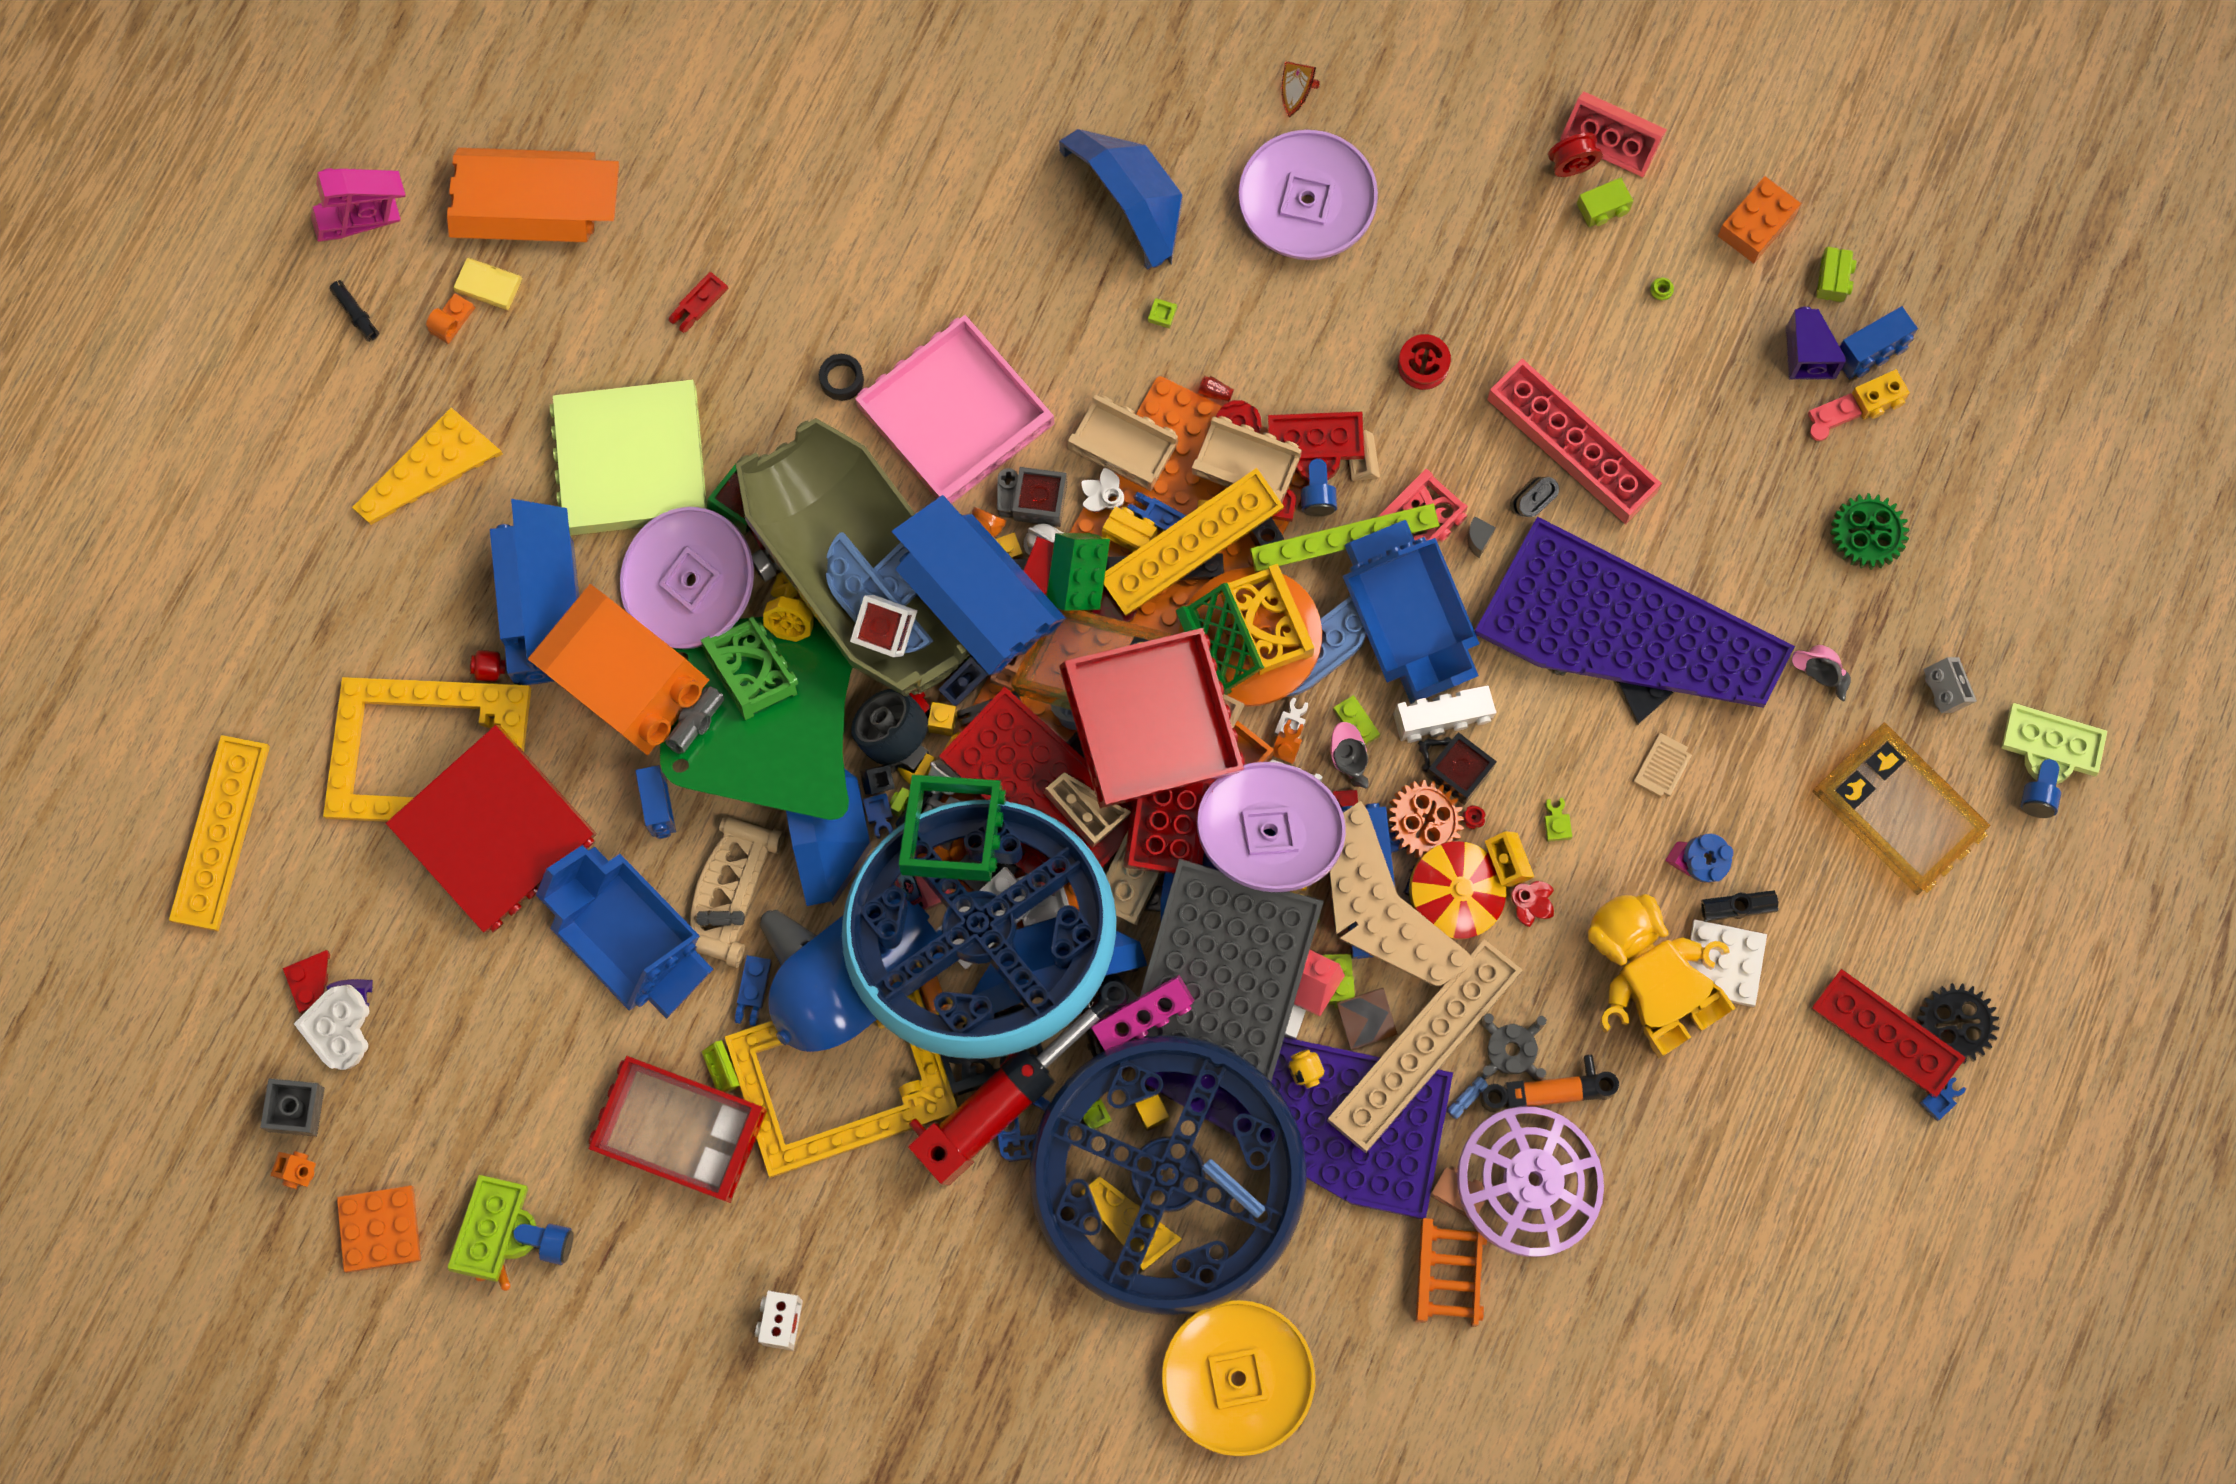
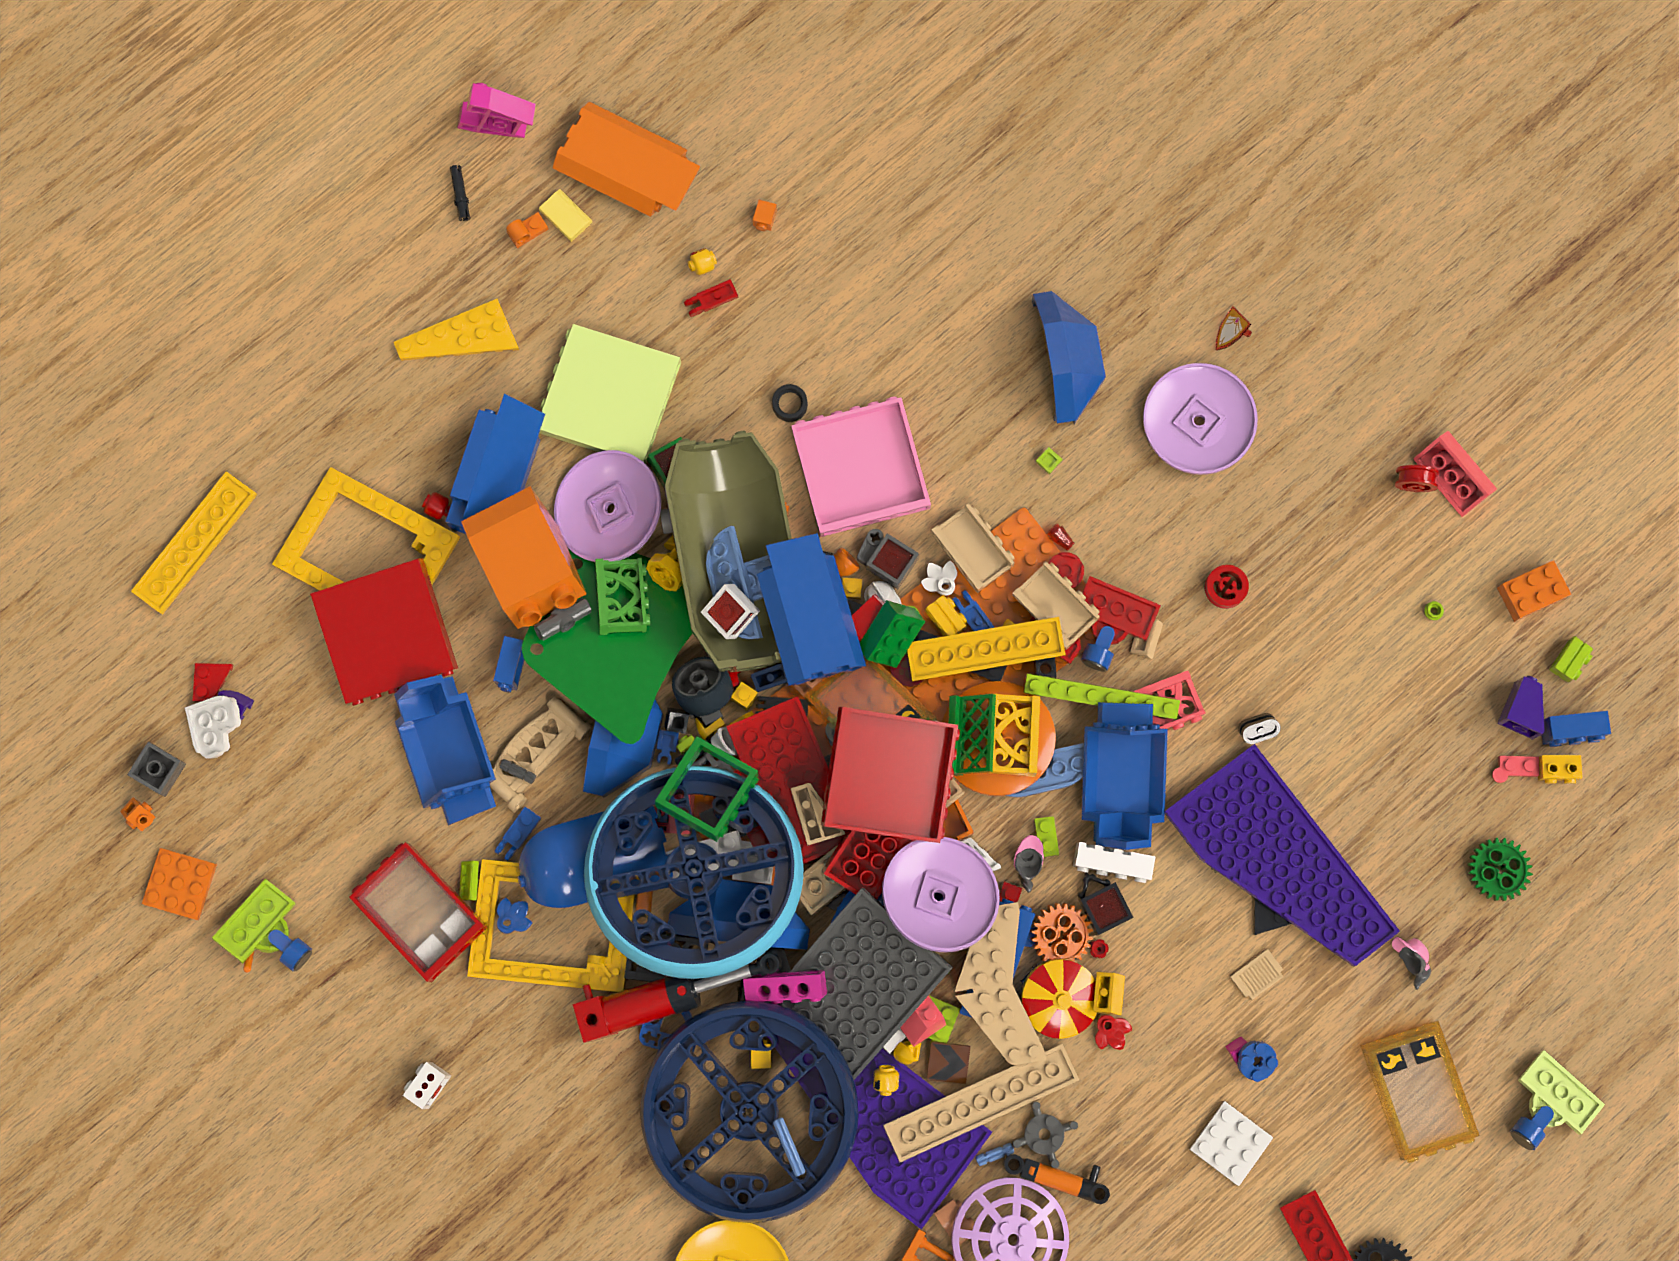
camera: 25 degrees right, 5 degrees up
dark grey cone [760,910,817,966] -> none
yellow wing [1080,1176,1182,1271] -> none
lime tile [1083,1098,1112,1130] -> none
orange plate [1273,719,1304,764] -> none
white plate [1274,698,1308,738] -> none
dark grey brick [1467,517,1496,558] -> none
coral brick [1487,358,1662,525] -> none
lime plate [1544,798,1572,842] -> none
lime brick [1577,177,1633,227] -> none
yellow piece [1588,894,1735,1058] -> none
black piece [1701,890,1779,921] -> none
light grey brick [1923,657,1977,713] -> none
none -> blue plate [497,898,532,934]
none -> yellow head [687,248,717,275]
none -> orange brick [753,200,777,231]
none -> yellow plate [893,1041,921,1065]

